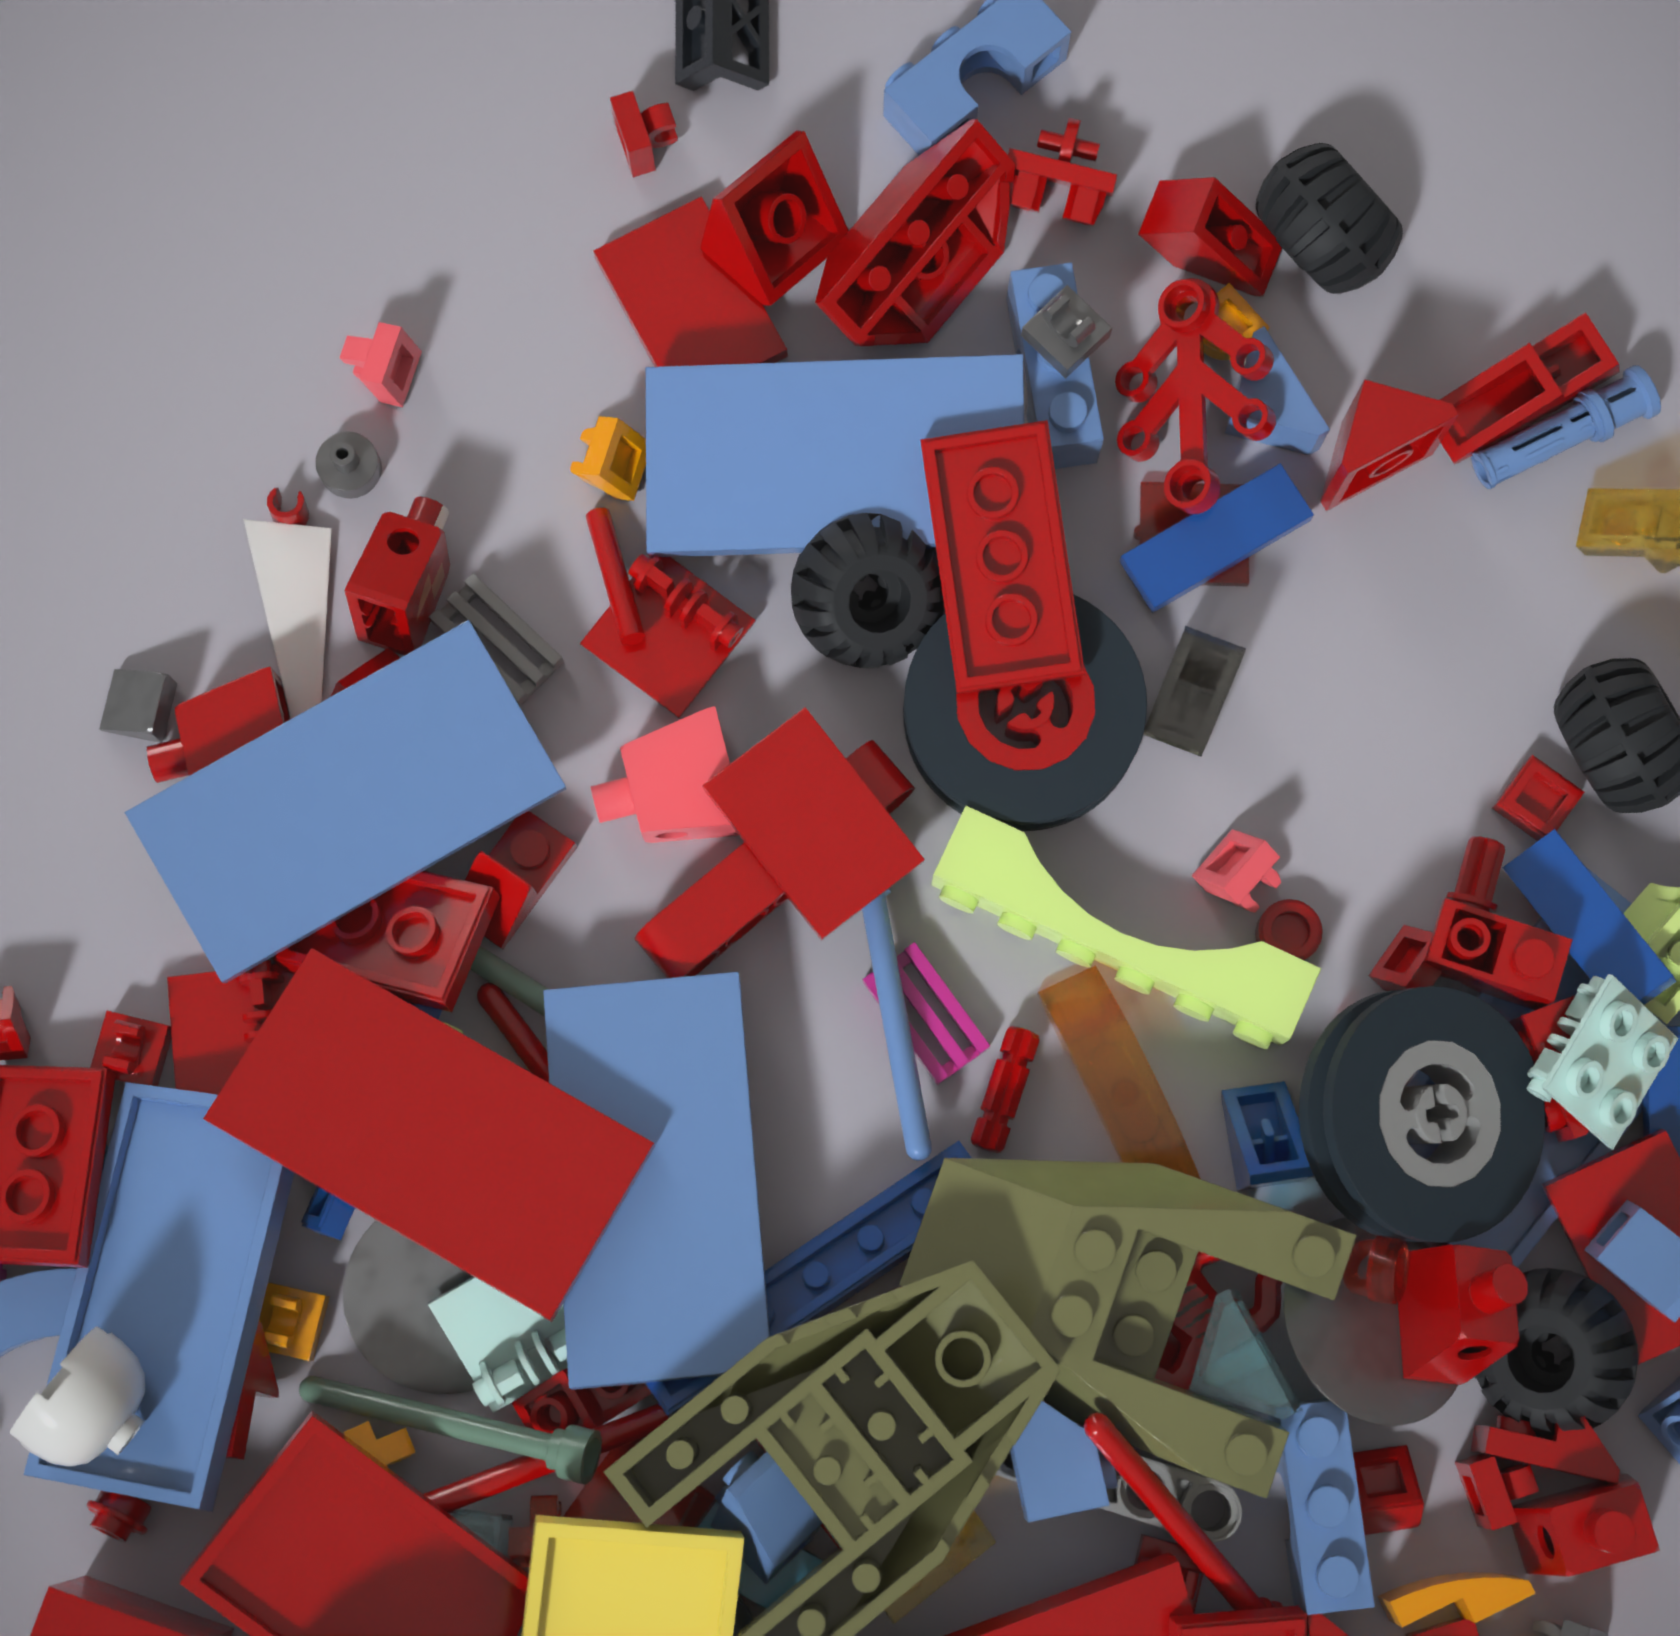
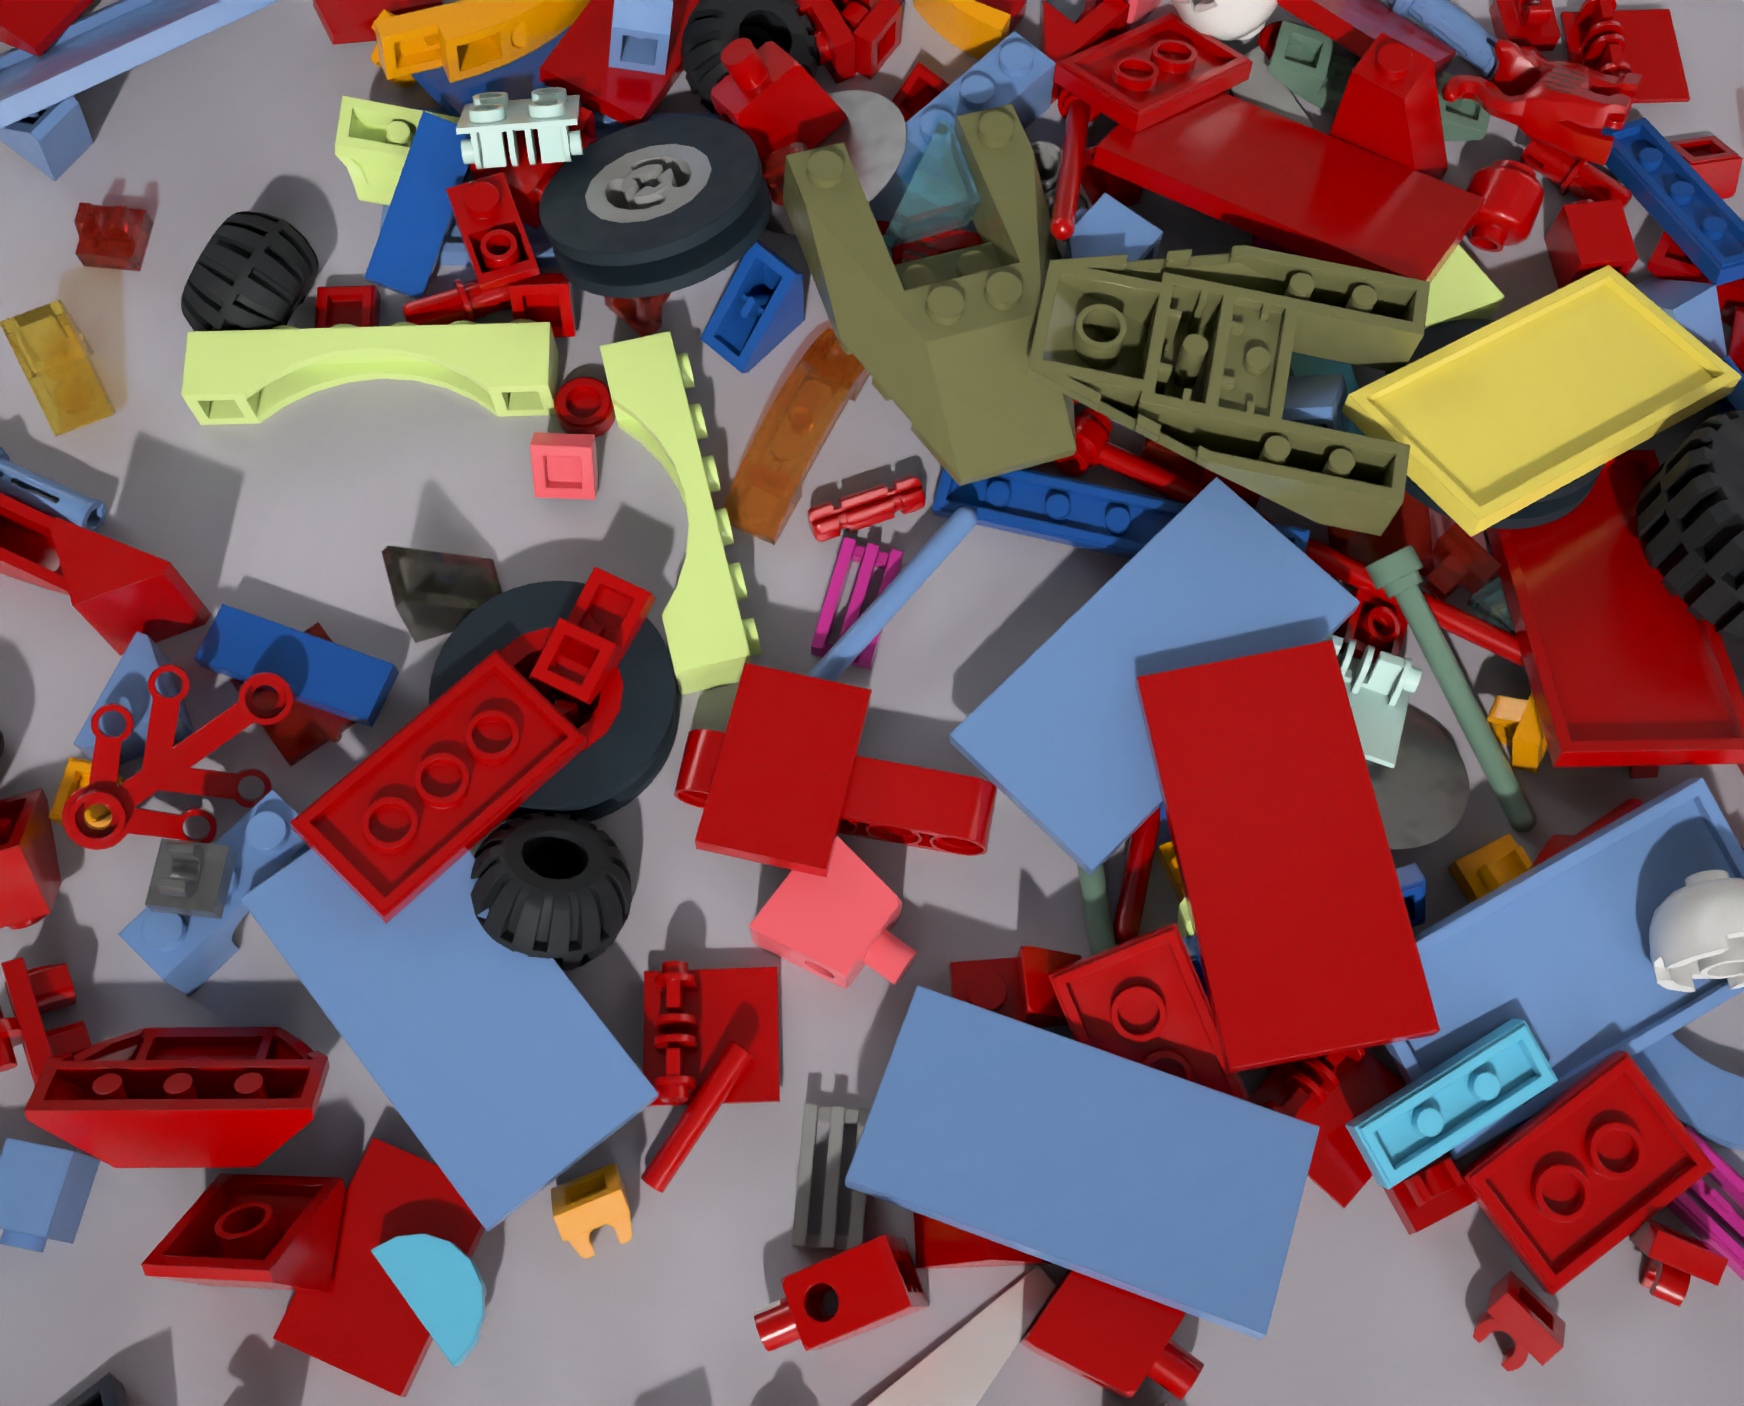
camera: 130 degrees left, 10 degrees down
none -> yellowish green arch [181,319,559,425]
none -> medium azure tile [371,1234,487,1367]
none -> red slope [530,567,656,705]
none -> medium azure tile [1345,1018,1558,1189]

